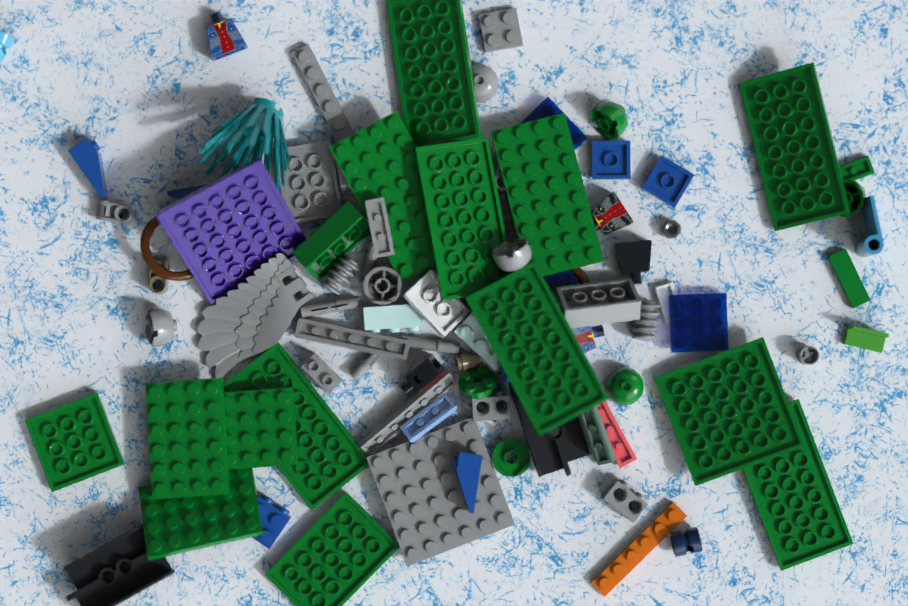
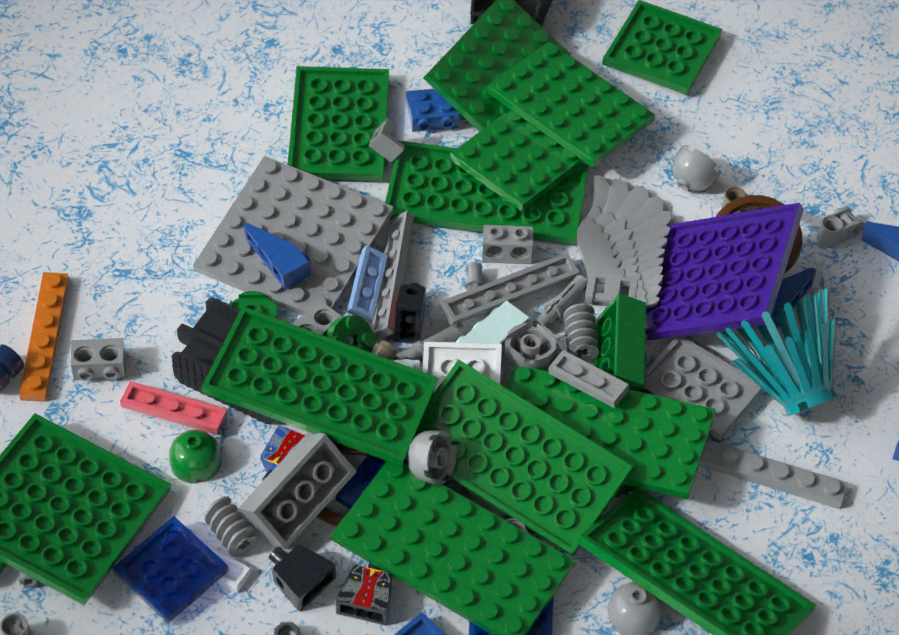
camera: 135 degrees right, 35 degrees down
sand green tile [580,406,616,465] -> none
none -> light grey panel [368,118,405,162]

